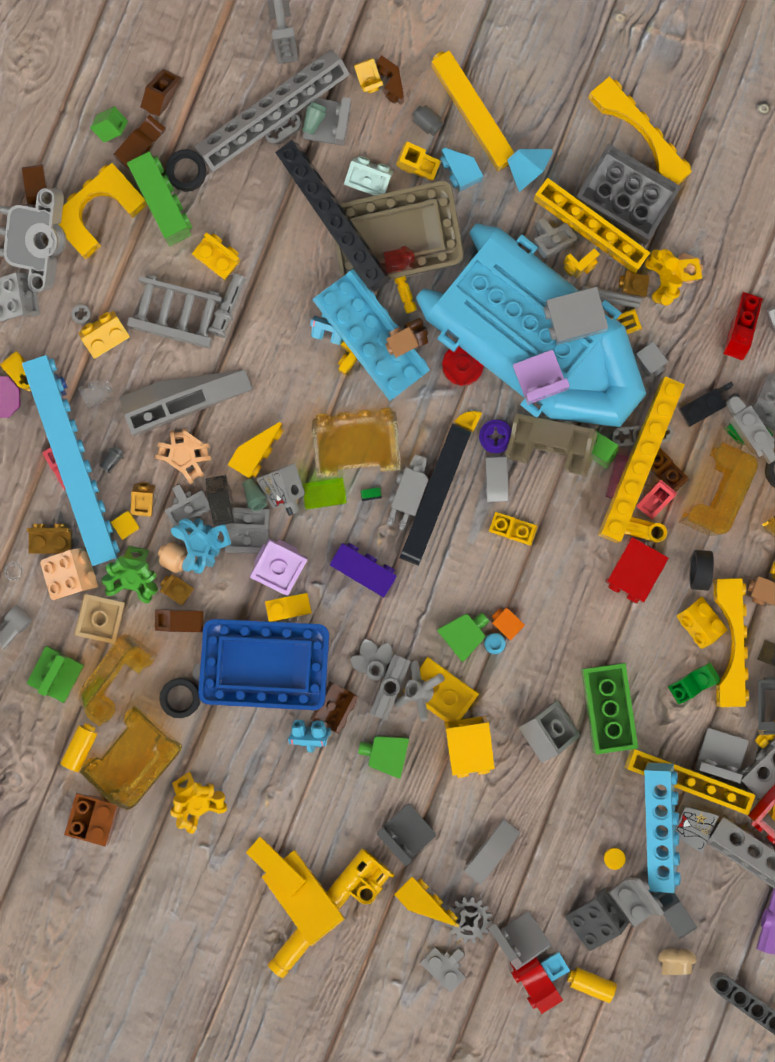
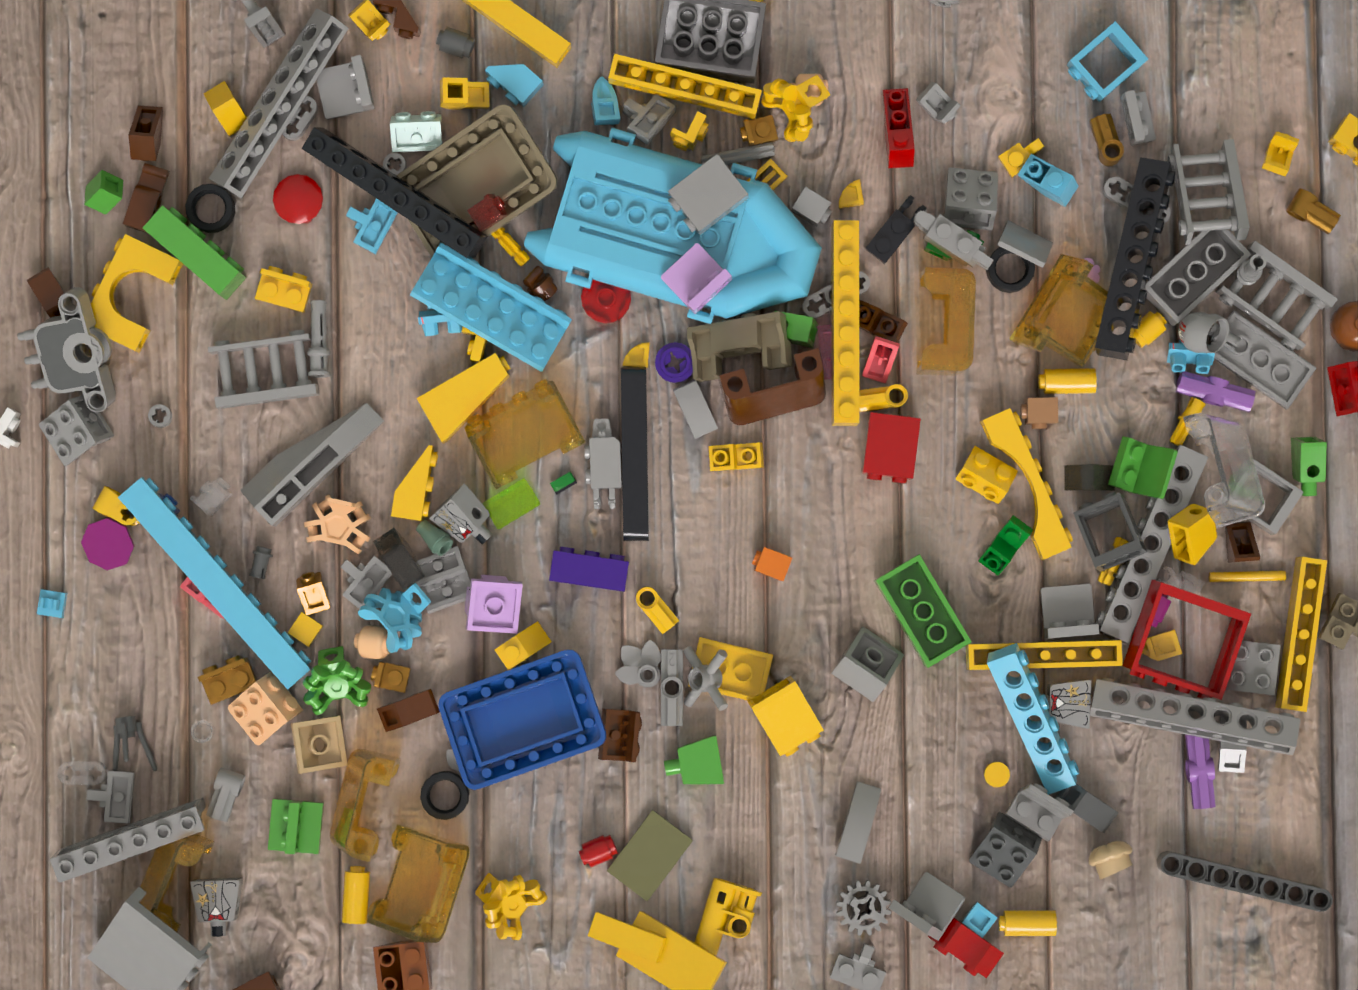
camera: 20 degrees left, 0 degrees up
yellow bracket [78,311,130,359] -> none
medium azure hips [288,720,331,753] -> none
sand green cone [302,102,327,135] -> none
dark grey bracket [377,804,436,866] -> none
medium nougat brick [385,326,420,358] -> none
yellow slope [394,877,460,927] -> none
bright green torso [437,612,490,662] -> none
medium azure tile [484,633,506,654] -> none
medium azure slope [507,149,553,192] -> none
black tyre [690,550,714,591] -> none
none -> yellow slope [203,81,247,137]
none -> red dish [273,174,323,224]
none -> medium azure hinge [346,198,398,255]
none -> light grey bush [383,153,407,175]
none -> yellow slope [416,353,511,444]
none -> red brick [579,835,618,868]
none -> medium azure plate [591,77,621,125]
none -> olive tile [607,809,693,901]
none -> yellow piece [636,586,680,634]
none -> reddish brown windscreen [718,348,826,425]
none -> yellow tile [839,179,864,209]

